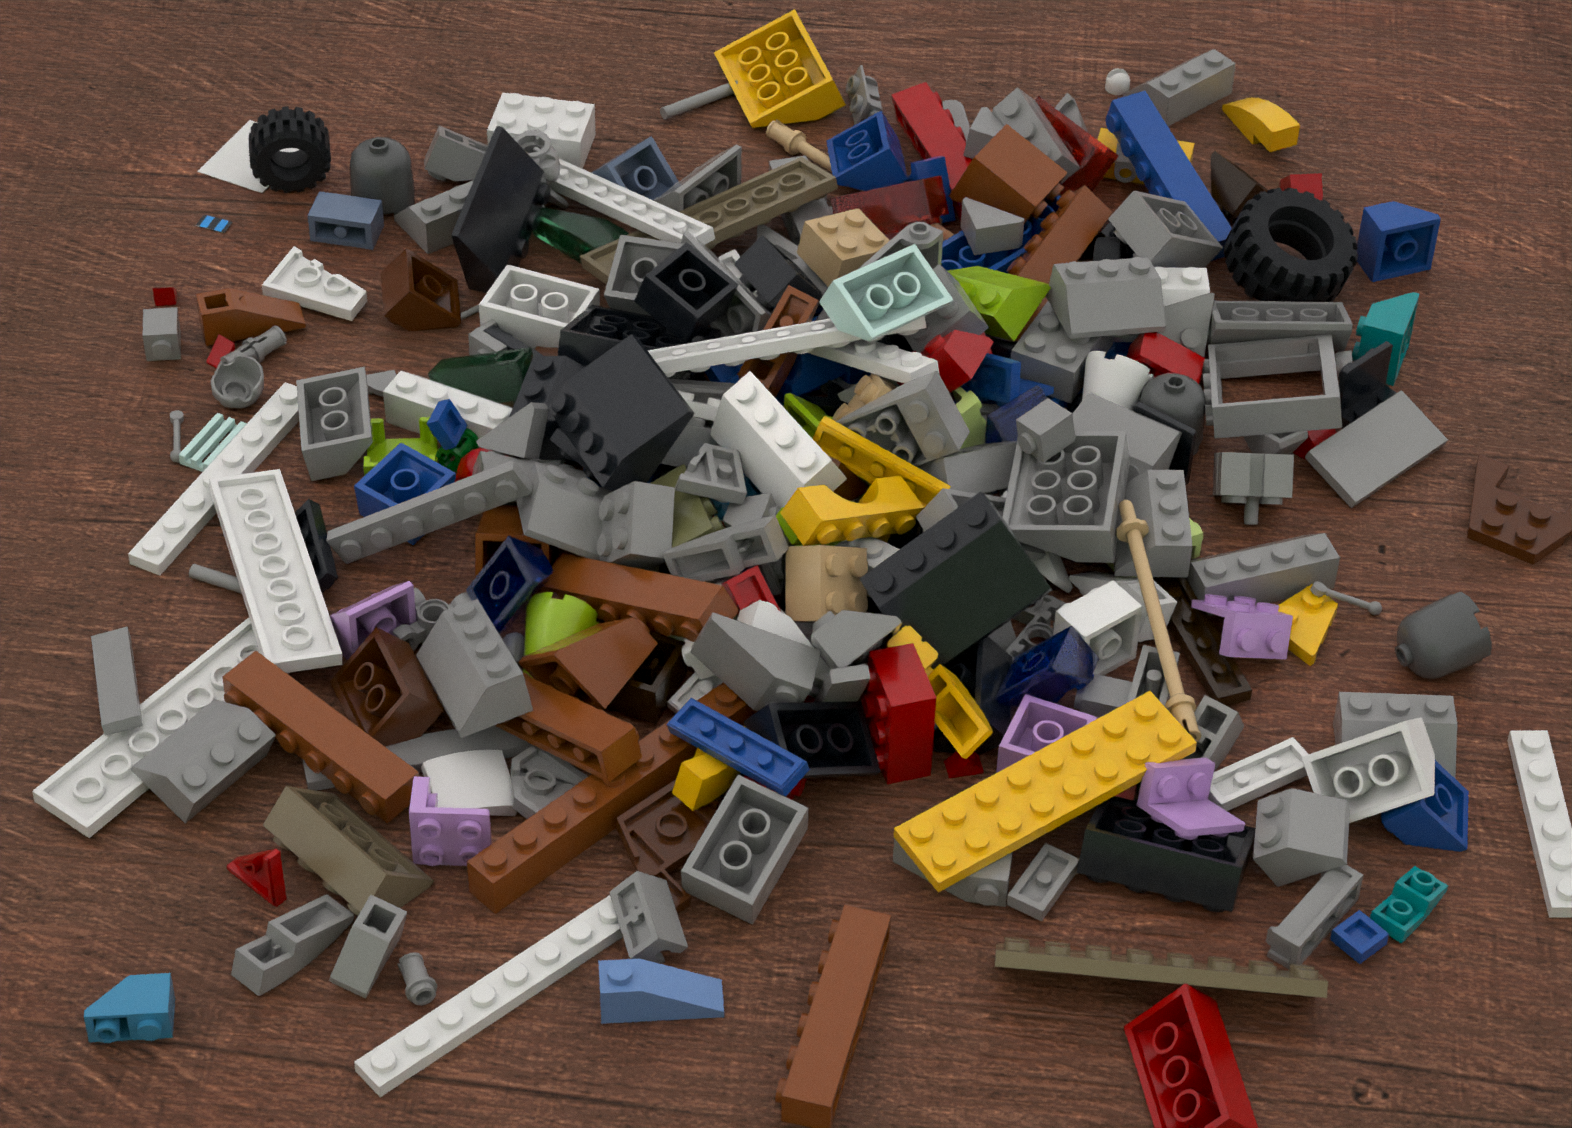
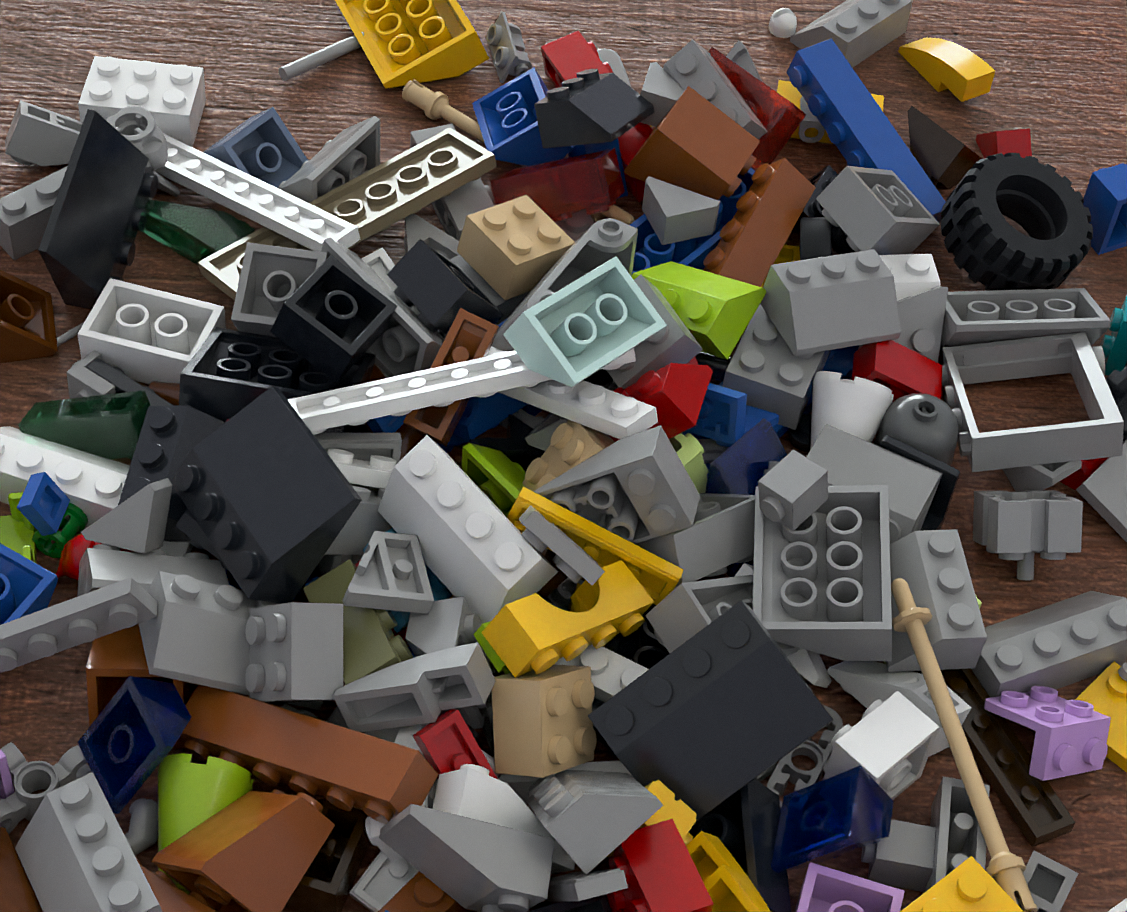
camera: 10 degrees left, 5 degrees up
none -> light grey plate [519,505,605,586]
none -> black slope [534,69,654,149]

